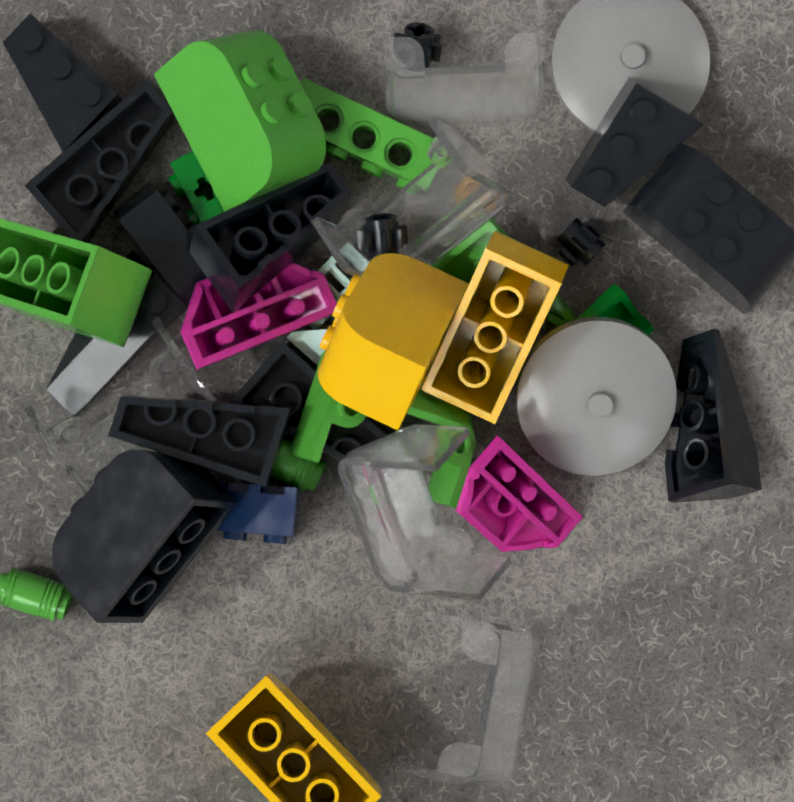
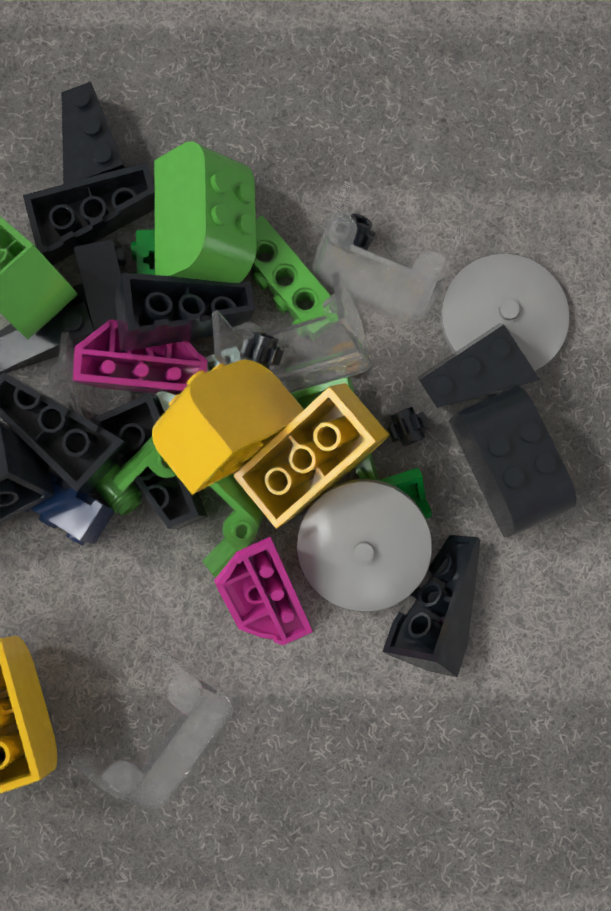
camera: 25 degrees right, 5 degrees down
clear windscreen [338,424,512,601] -> none

